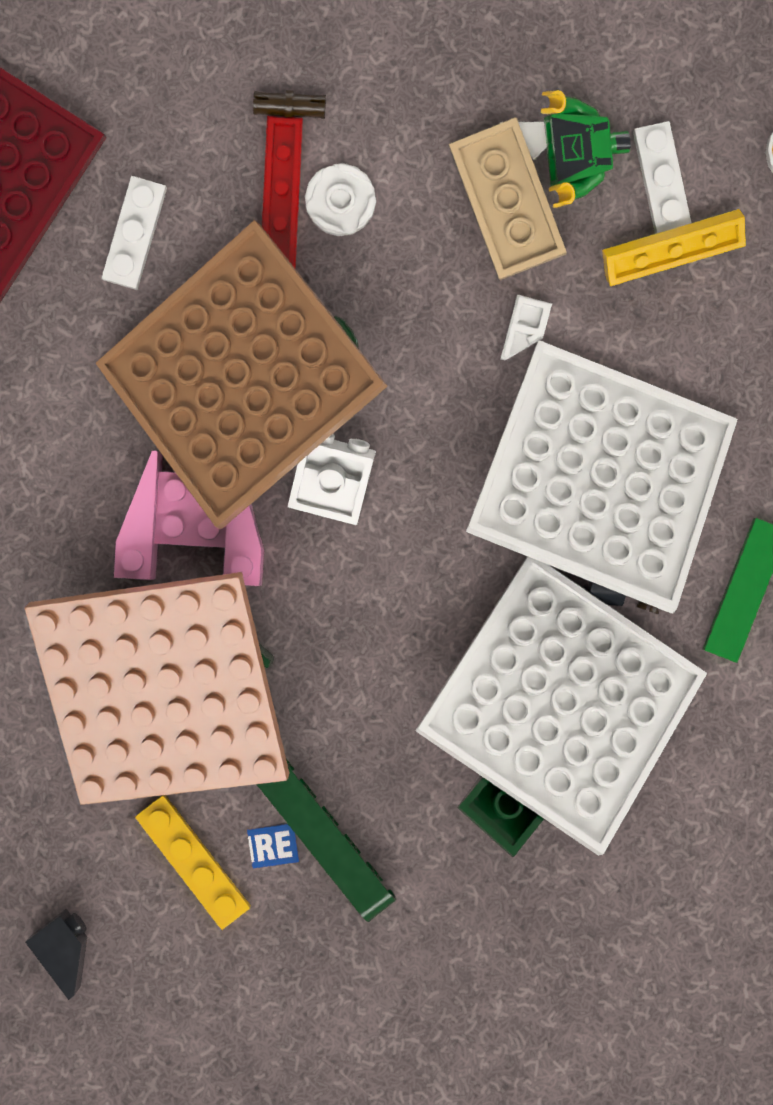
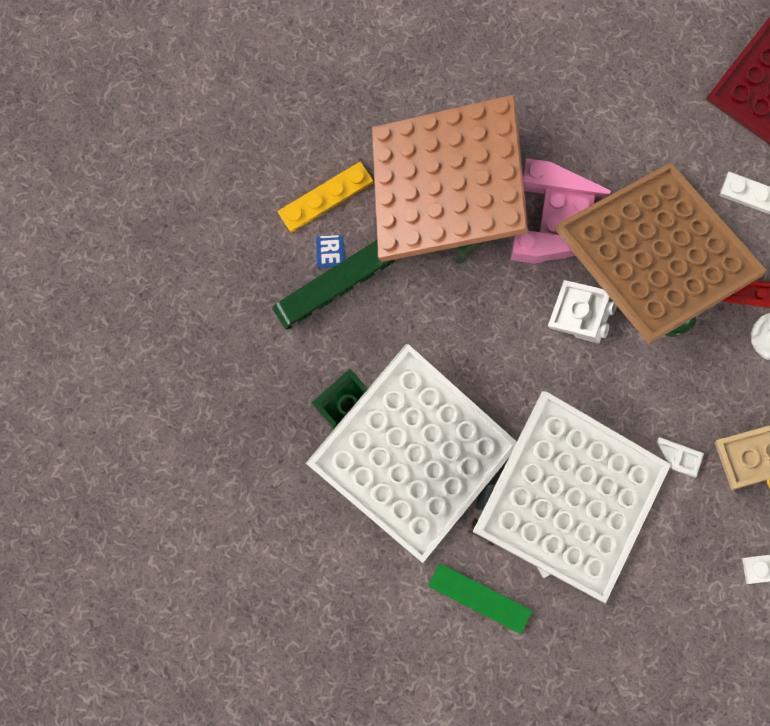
camera: 100 degrees right, 10 degrees down
black slope [25,909,88,1000] -> none
yellow plate [602,209,746,286] -> none

